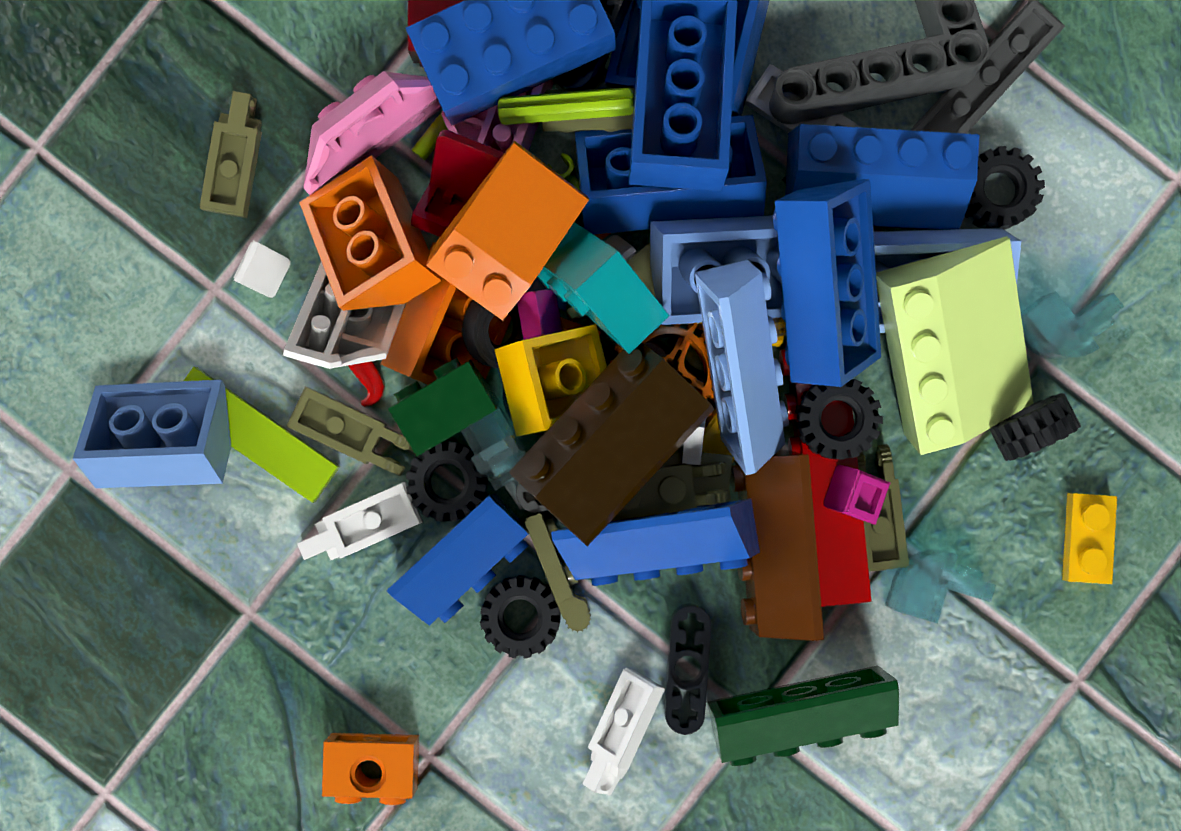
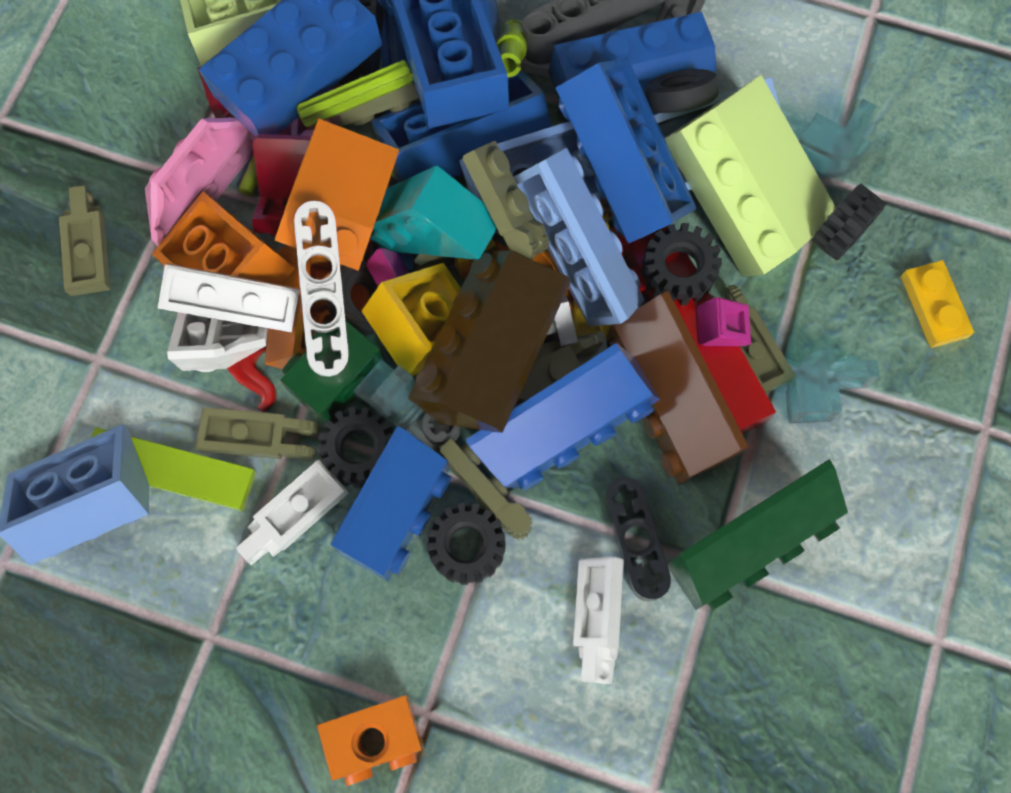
camera: 15 degrees left, 15 degrees down
white slope [233,240,291,298] -> none
black tyre [964,146,1045,230] -> none
none -> white tile [158,263,299,332]
none -> white beam [294,201,348,377]
none -> olive hinge [463,141,550,260]
none -> lime pin [496,19,527,78]
none -> black tyre [644,69,719,113]

